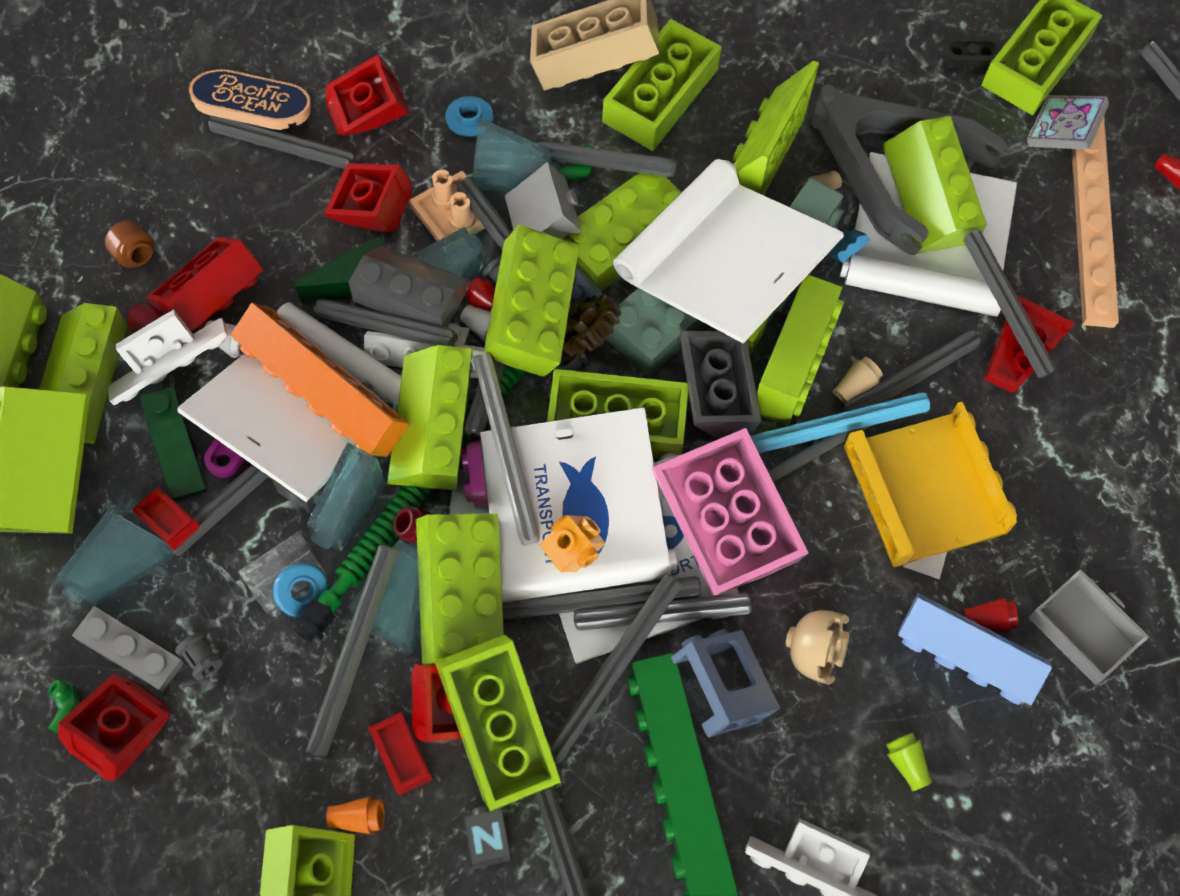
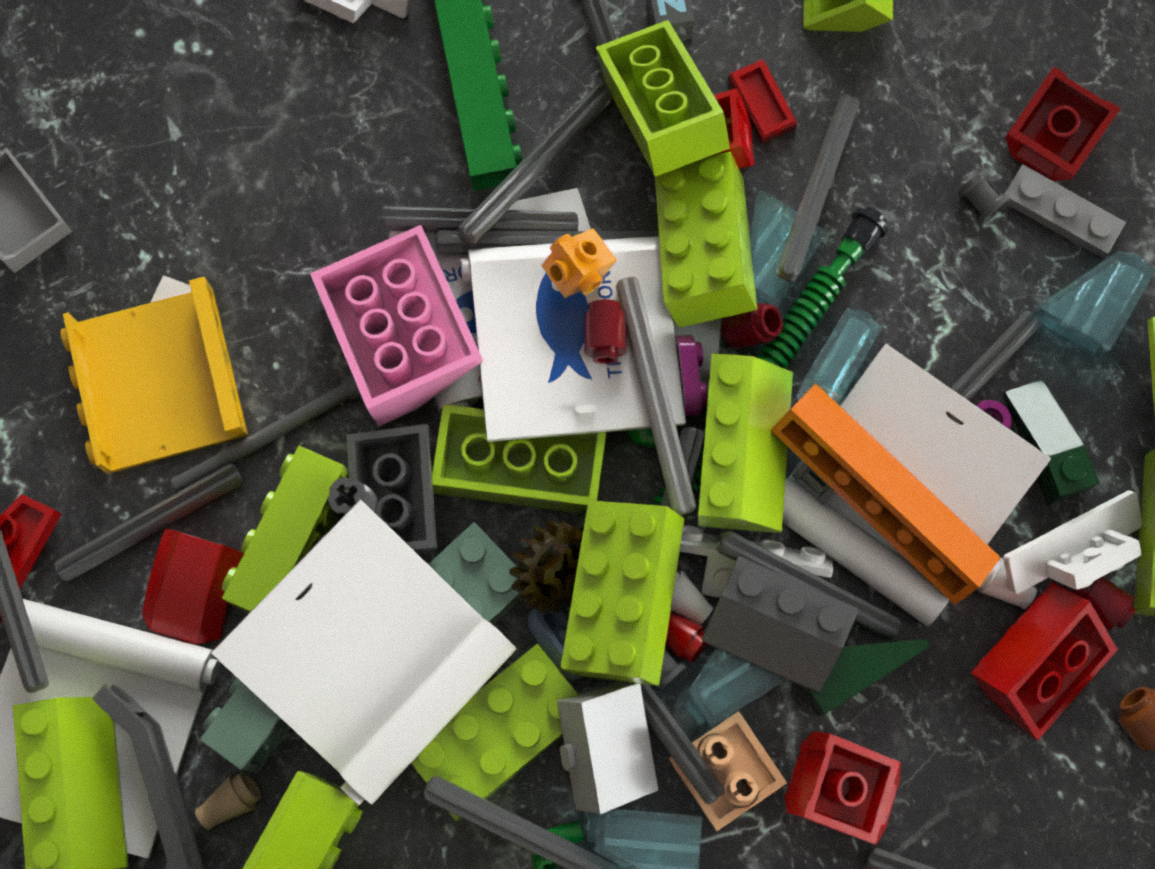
camera: 175 degrees left, 10 degrees up
green arm [48,679,81,734] -> none
red tile [132,487,200,551] -> none
clear panel [238,531,326,614] -> none
dark azure piece [273,562,329,617] -> none
orange cone [326,796,385,835] -> none
sand blue window [671,629,780,738] -> none
medium azure axle [750,392,930,454] -> none
tan cylinder [786,610,850,685] -> none
dark azure piece [828,229,871,263] -> none
tan cone [833,357,883,404] -> none
lime cone [886,732,932,791] -> none
light blue brick [898,593,1052,705] -> none
red cone [963,598,1018,633] -> none
none -> red slope [142,529,244,645]
none -> dark grey bush [328,477,377,515]
none -> dark red brick [584,299,626,364]

